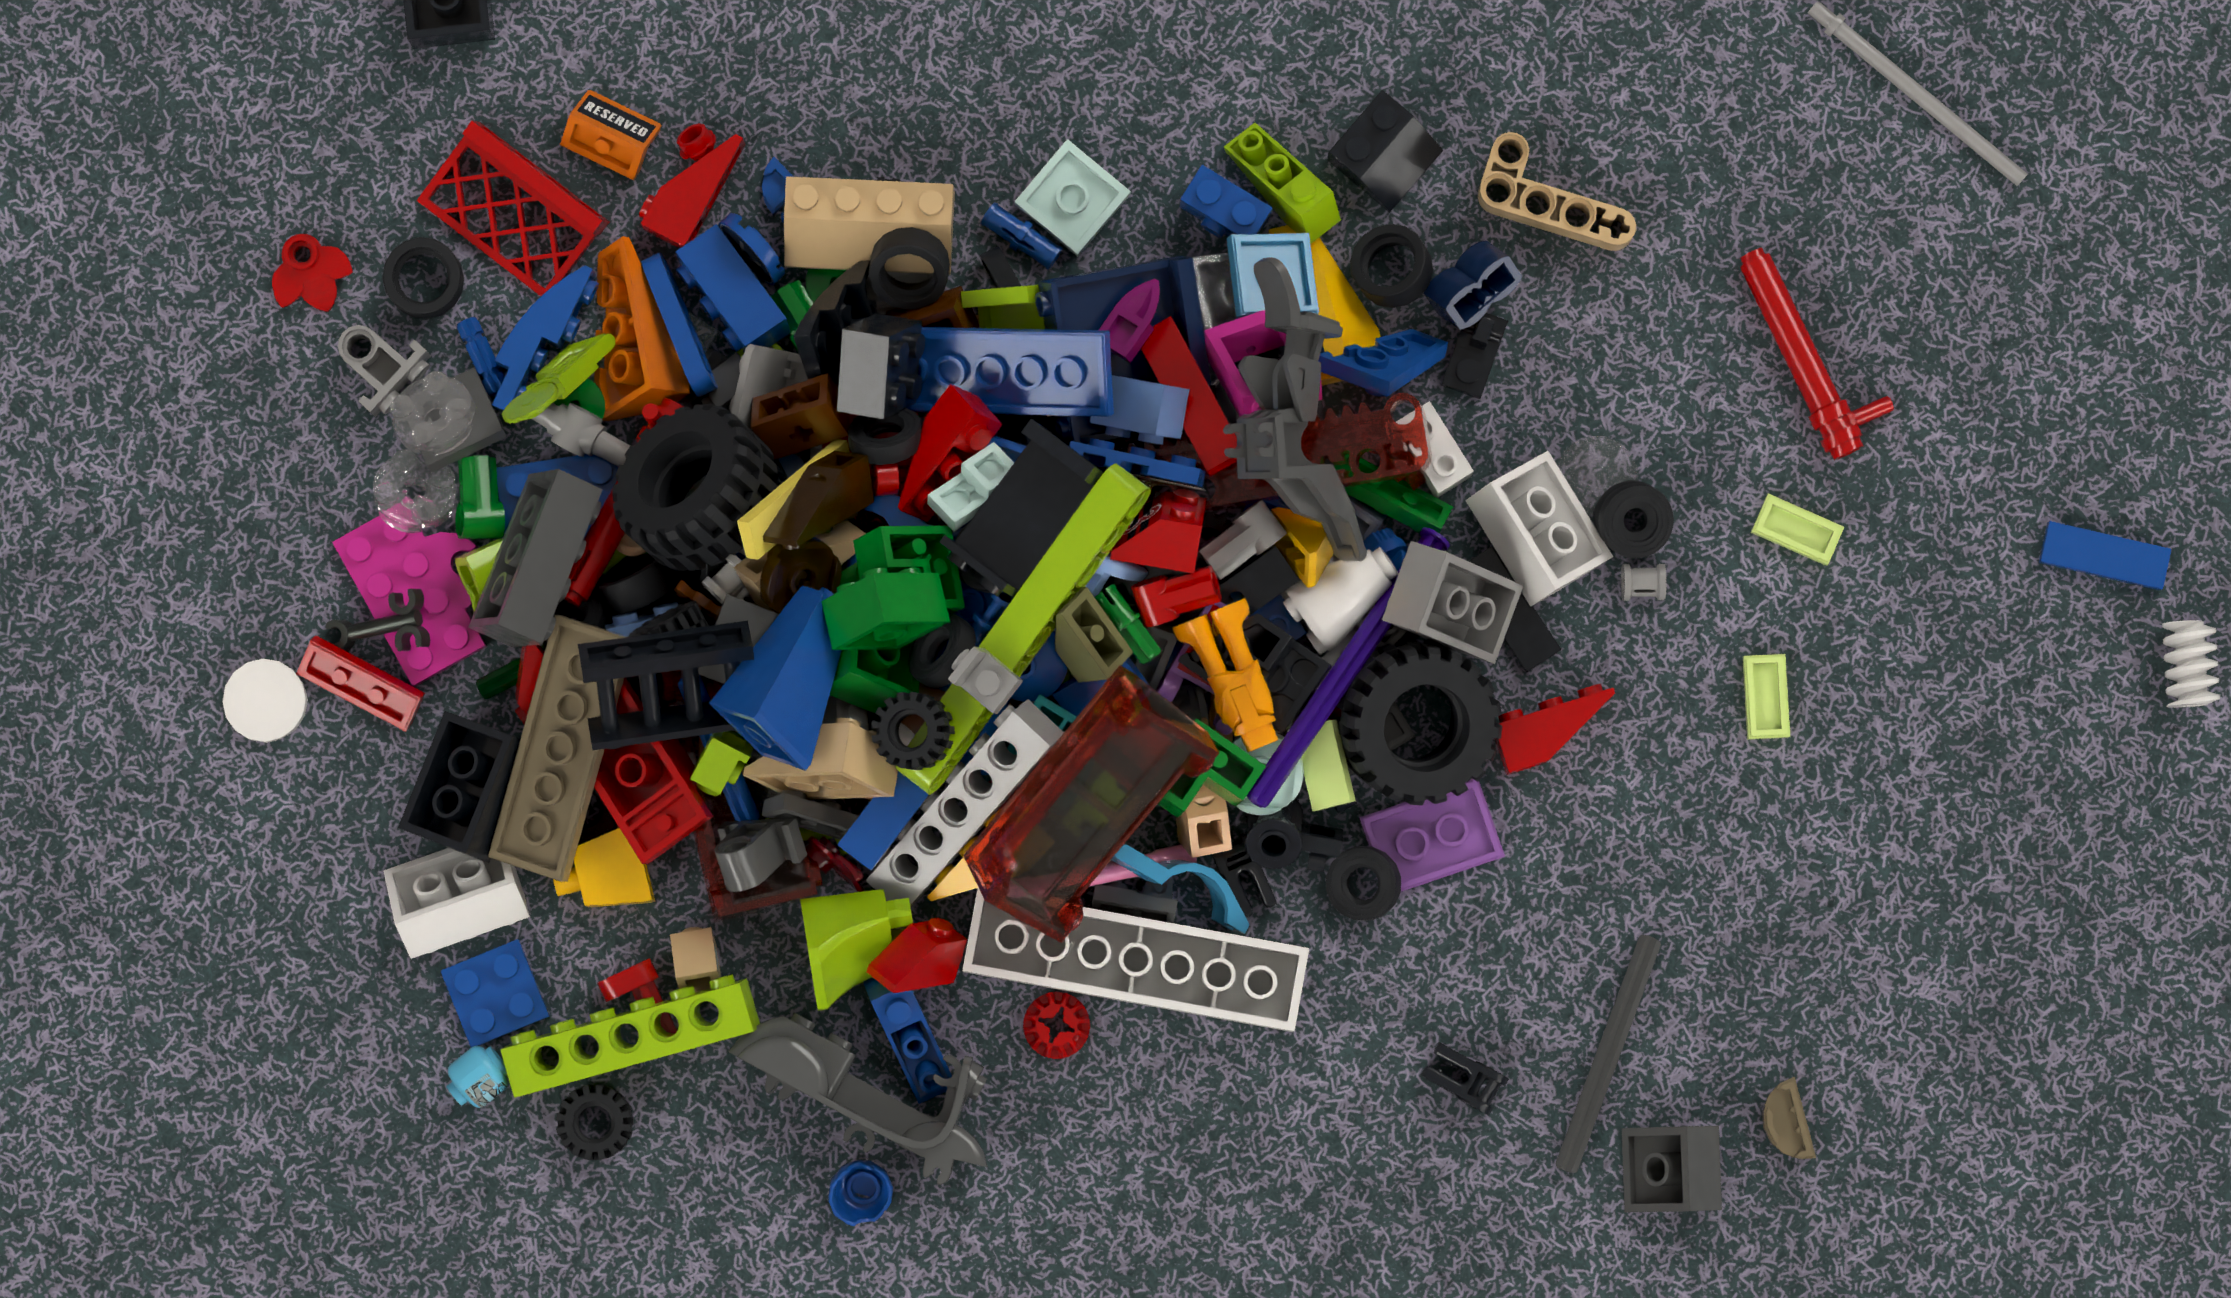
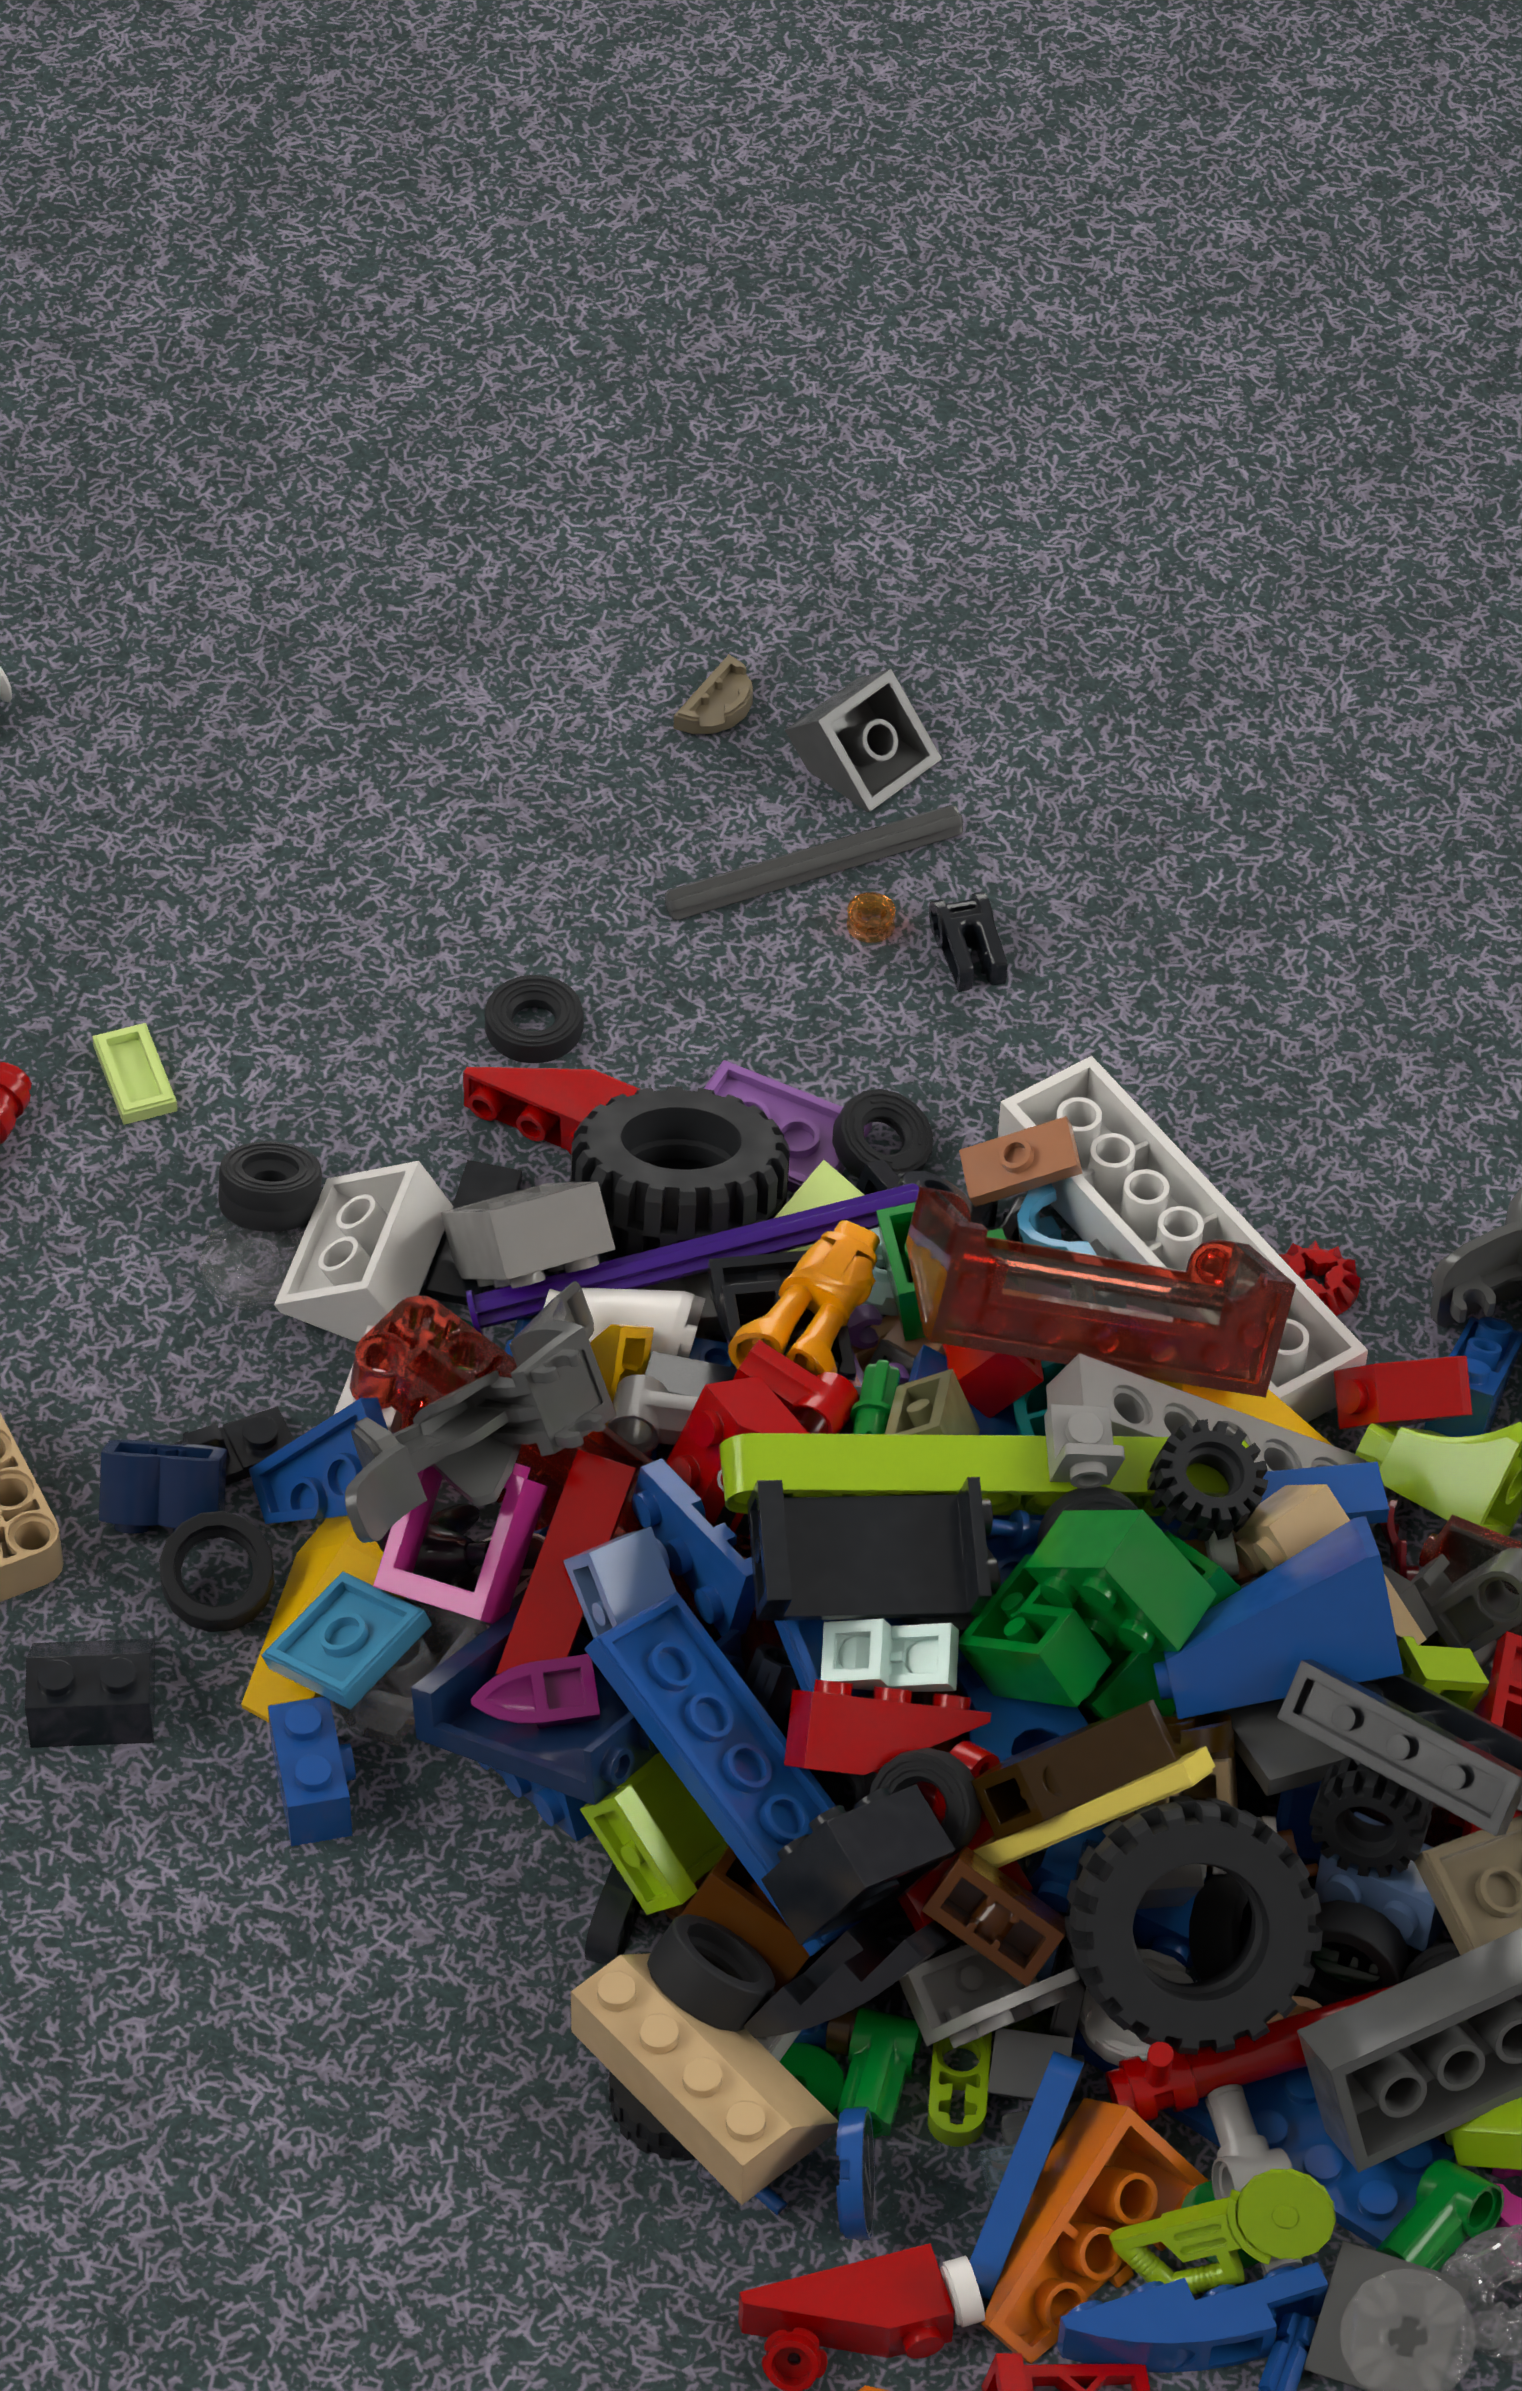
camera: 135 degrees left, 35 degrees down
blue brick [675,224,790,353] -> none
blue tile [762,157,794,216] -> none
blue pin [980,202,1063,270] -> none
light aqua plate [1014,139,1131,257] -> none
lime slope [1224,123,1341,244] -> none
light grey bush [1621,564,1667,601] -> none
yellowish green tile [1743,654,1790,740] -> none
none -> black tyre [484,975,584,1063]
none -> clear orange bush [847,892,895,943]
none -> white tile [940,2255,985,2328]
none -> nougat plate [959,1116,1083,1207]

